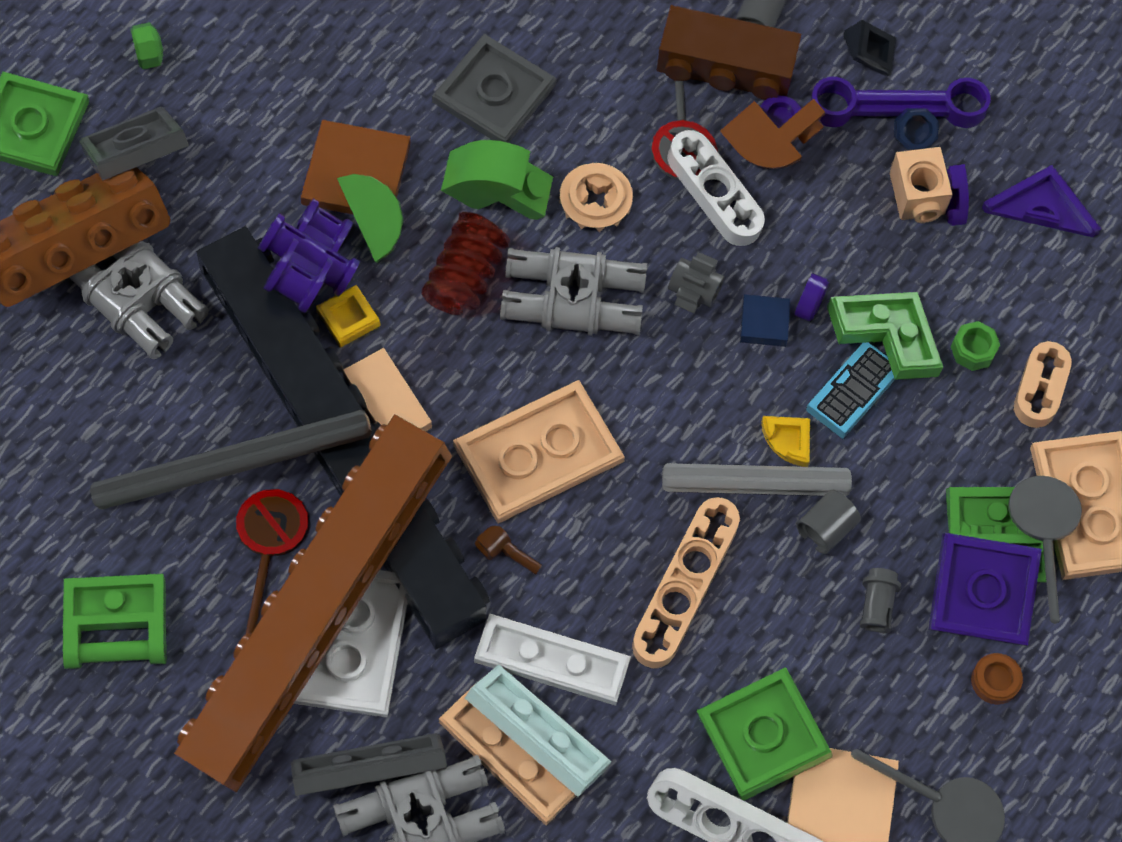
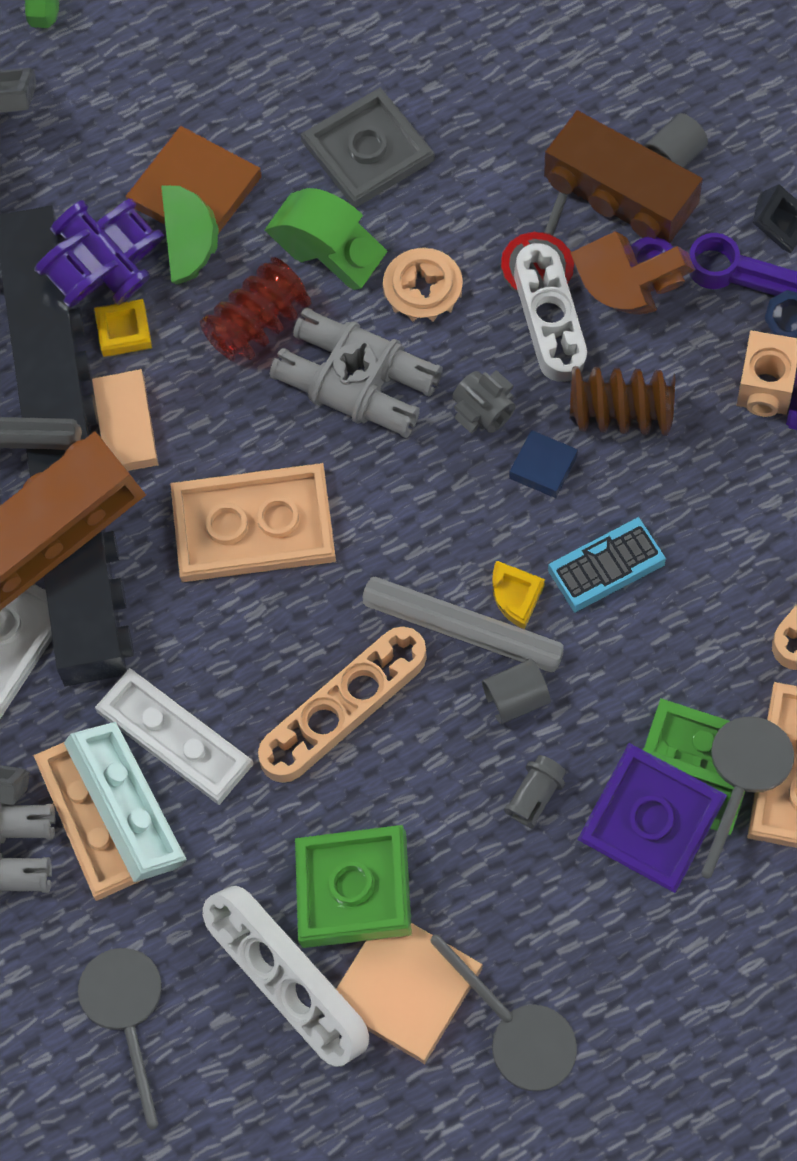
camera: 30 degrees right, 0 degrees up
reddish brown hand [475,525,542,575] -> none
dark purple tile [794,273,829,322] -> none
bright green tile [827,292,943,380] -> none
bright green tile [951,321,1000,371] -> none
dark orange tile [971,653,1023,705] -> none
none -> reddish brown piece [569,366,675,436]

